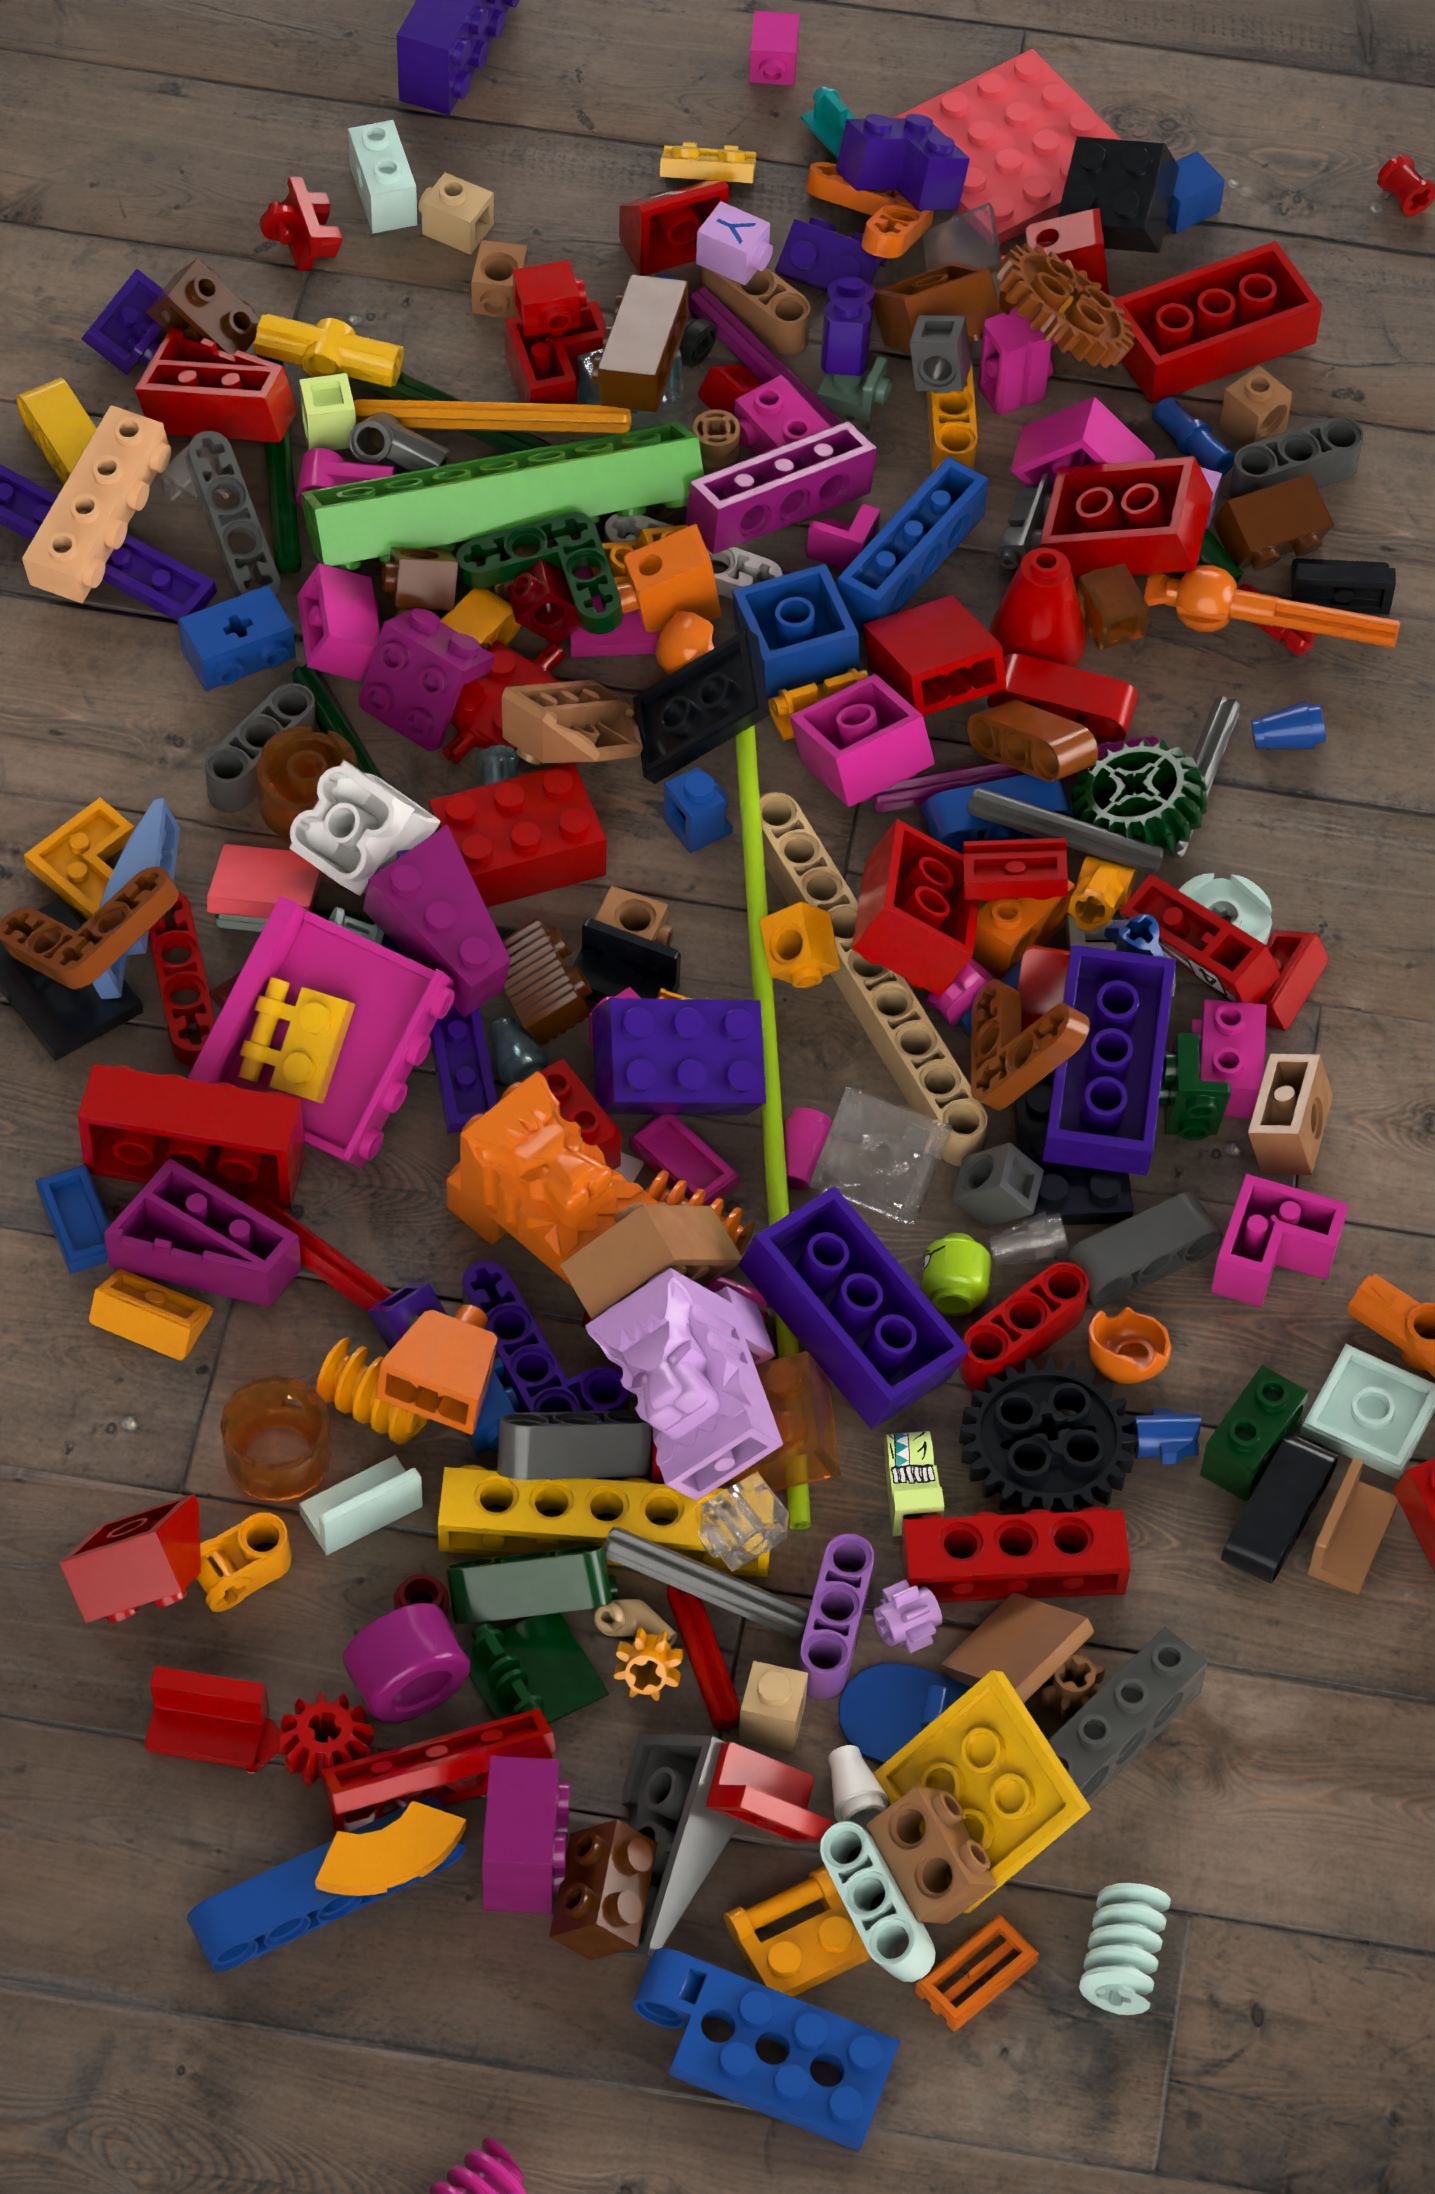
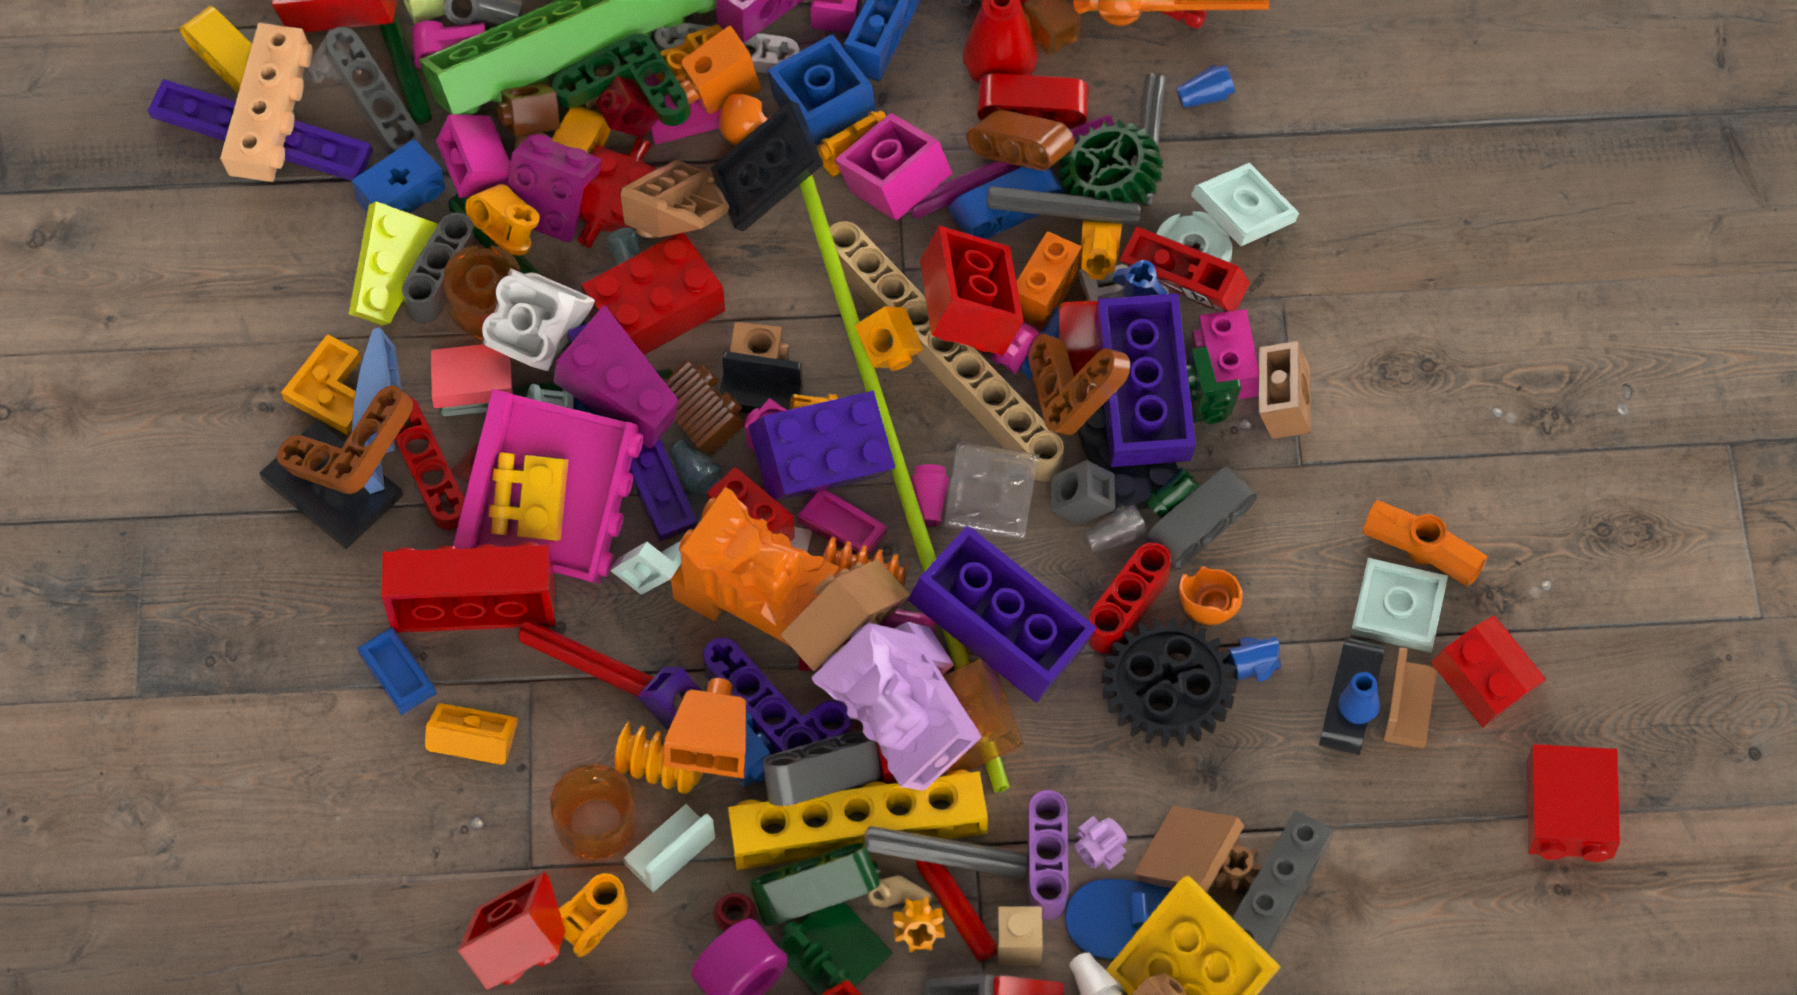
camera: 10 degrees left, 5 degrees up
magenta wedge [104,1158,302,1307] -> none
blue brick [663,766,733,854] -> none
clear brick [698,1472,789,1572] -> none
red brick [863,595,1007,716] -> none
yellowish green leg [884,1431,945,1537] -> none
red brick [901,1507,1130,1603] -> none
lime head [920,1233,992,1316] -> none
red plate [964,838,1068,902] -> none
dark green brick [1200,1365,1309,1502] -> none
dark pink brick [1211,1174,1349,1308] -> none
red slope [1257,930,1329,1030] -> none
none -> neon yellow wing [349,202,438,326]
none -> light orange piece [465,184,540,255]
none -> light aqua panel [610,541,682,595]
none -> dark green pin [1146,467,1199,518]
none -> light aqua tile [1191,163,1299,246]
none -> blue cone [1338,672,1380,724]

